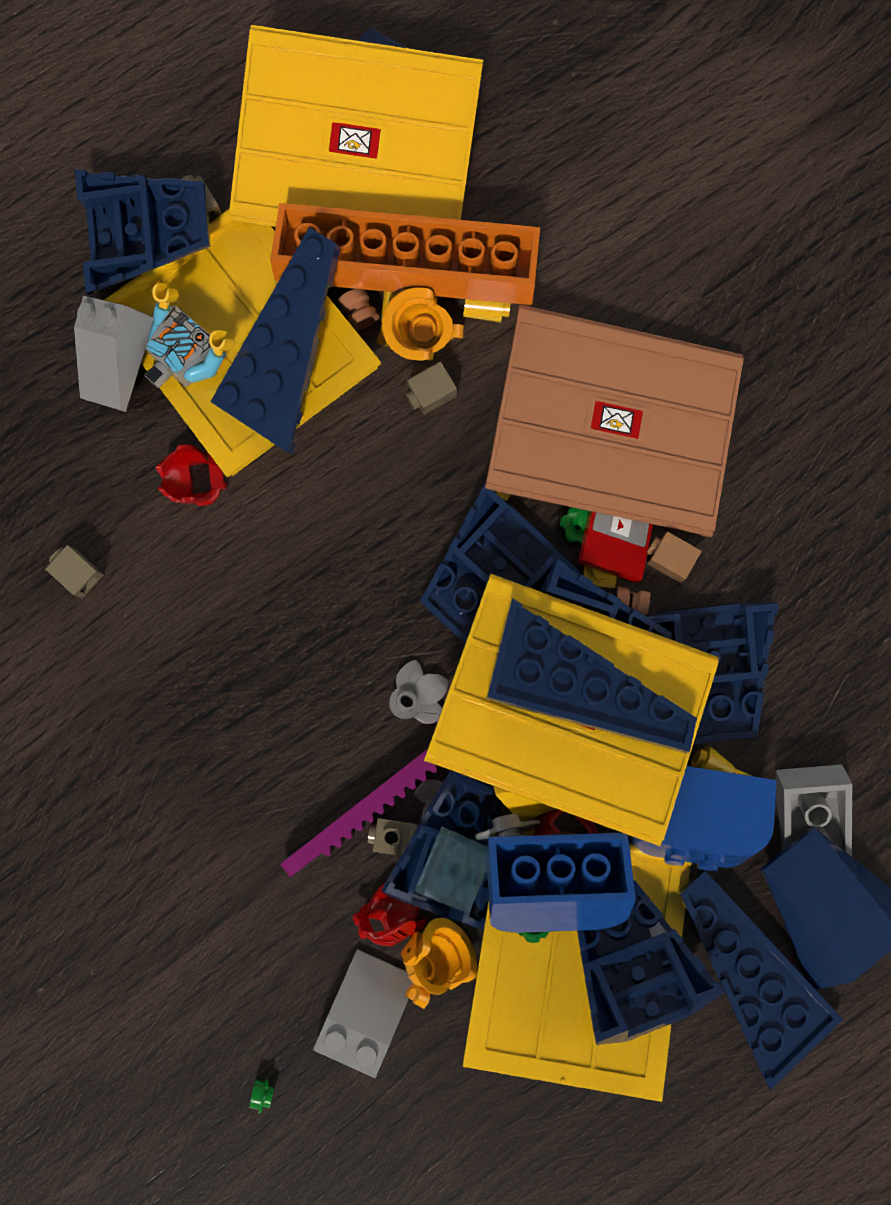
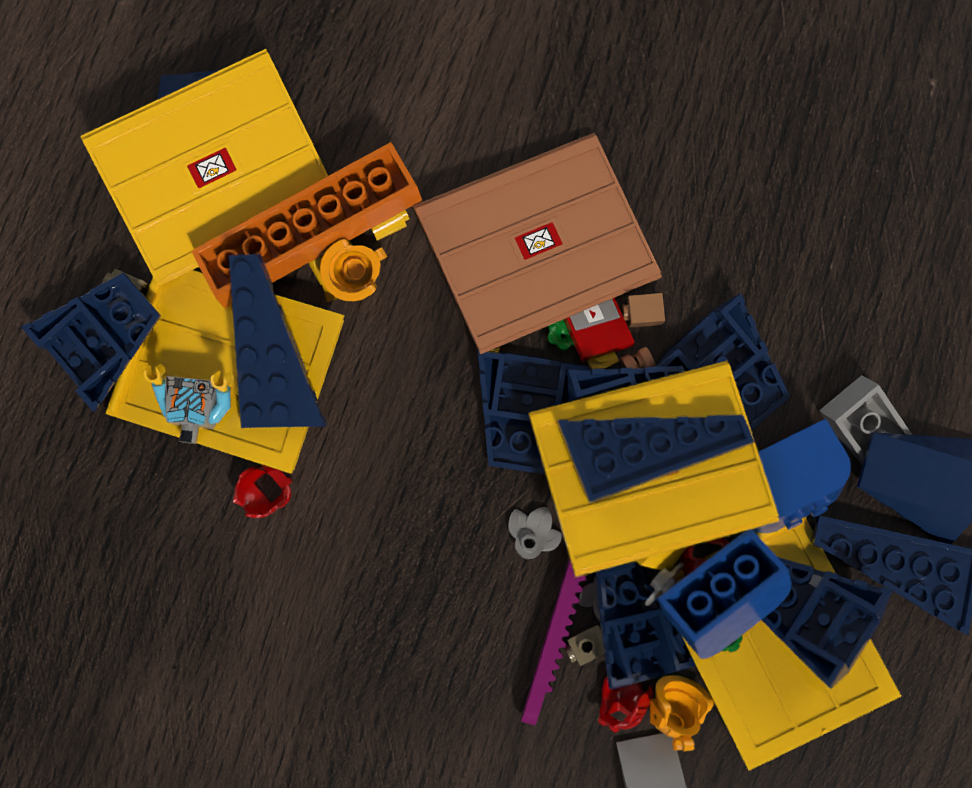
camera: 40 degrees left, 0 degrees up
dark tan brick [45,545,104,599] -> none
light grey slope [74,296,154,412] -> none
nougat wheel [337,289,379,331] -> none
dark tan brick [405,362,457,415] -> none
clear light blue plate [415,827,487,913] -> none
yellow cone [691,745,751,776] -> none

